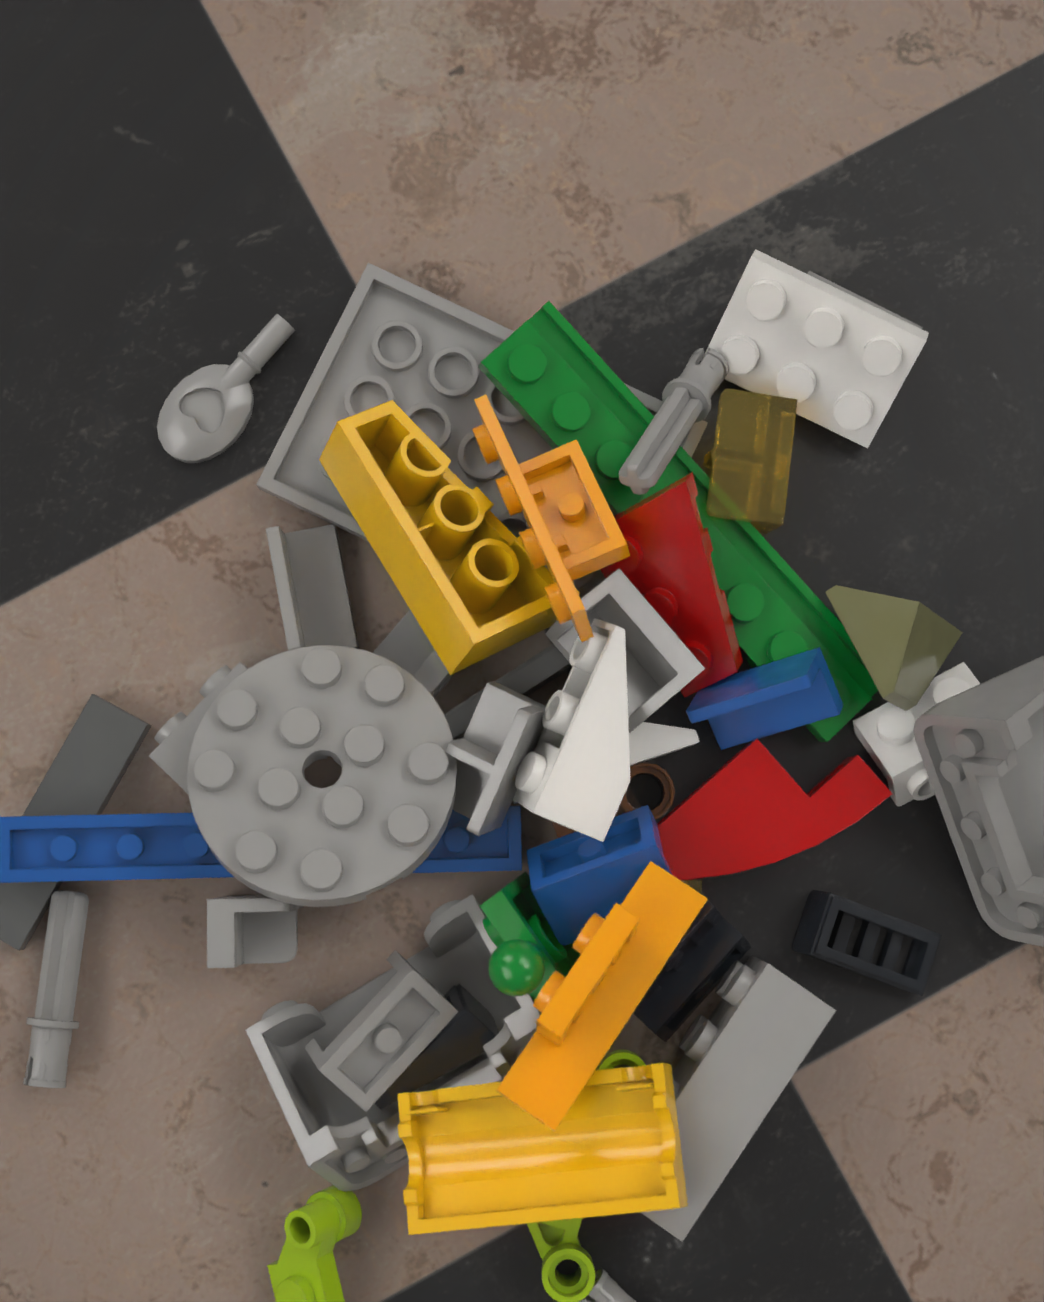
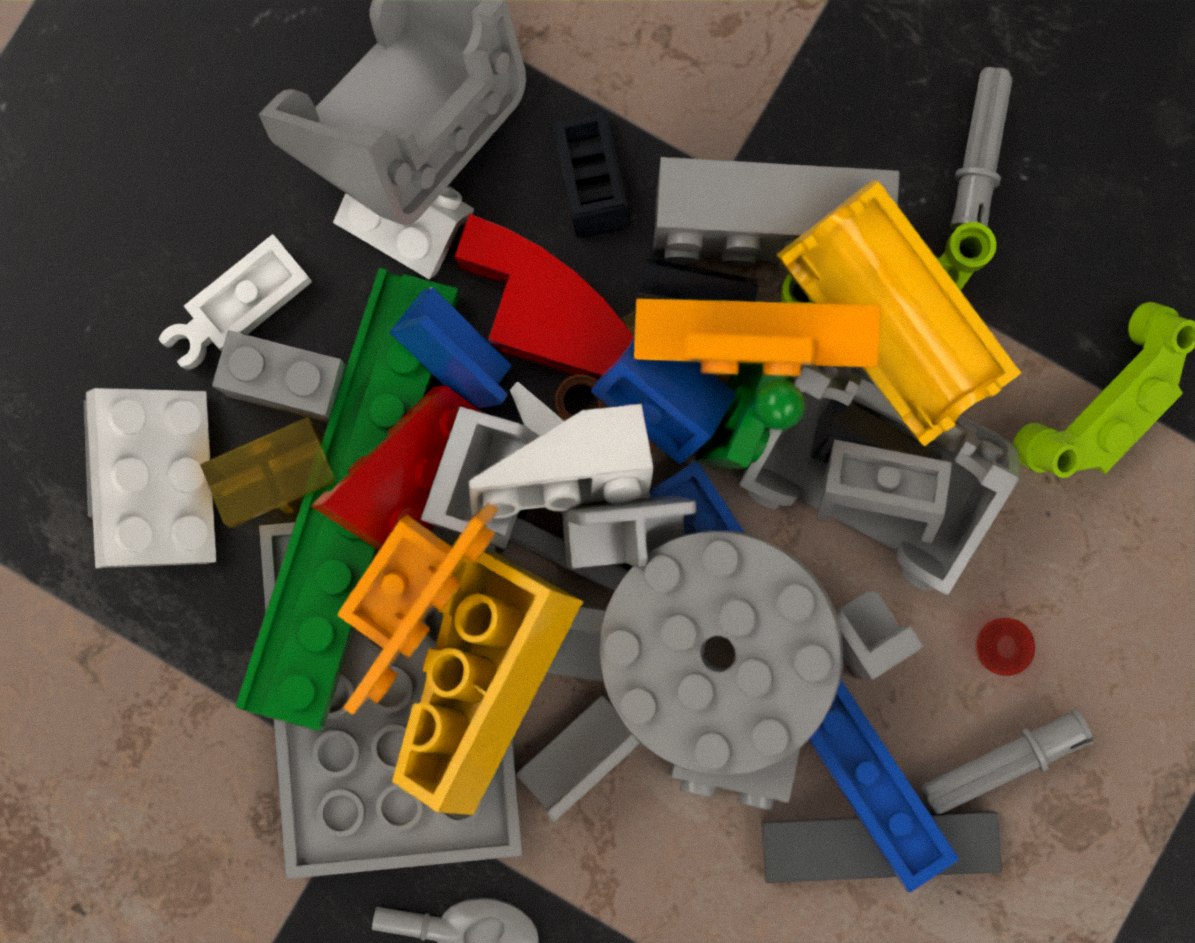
camera: 120 degrees left, 0 degrees up
light grey axle [619,348,729,495] -> none
olive slope [825,585,963,711] -> none
none -> white plate [159,234,312,371]
none -> light grey brick [212,330,347,423]
none -> clear red plate [975,618,1035,676]

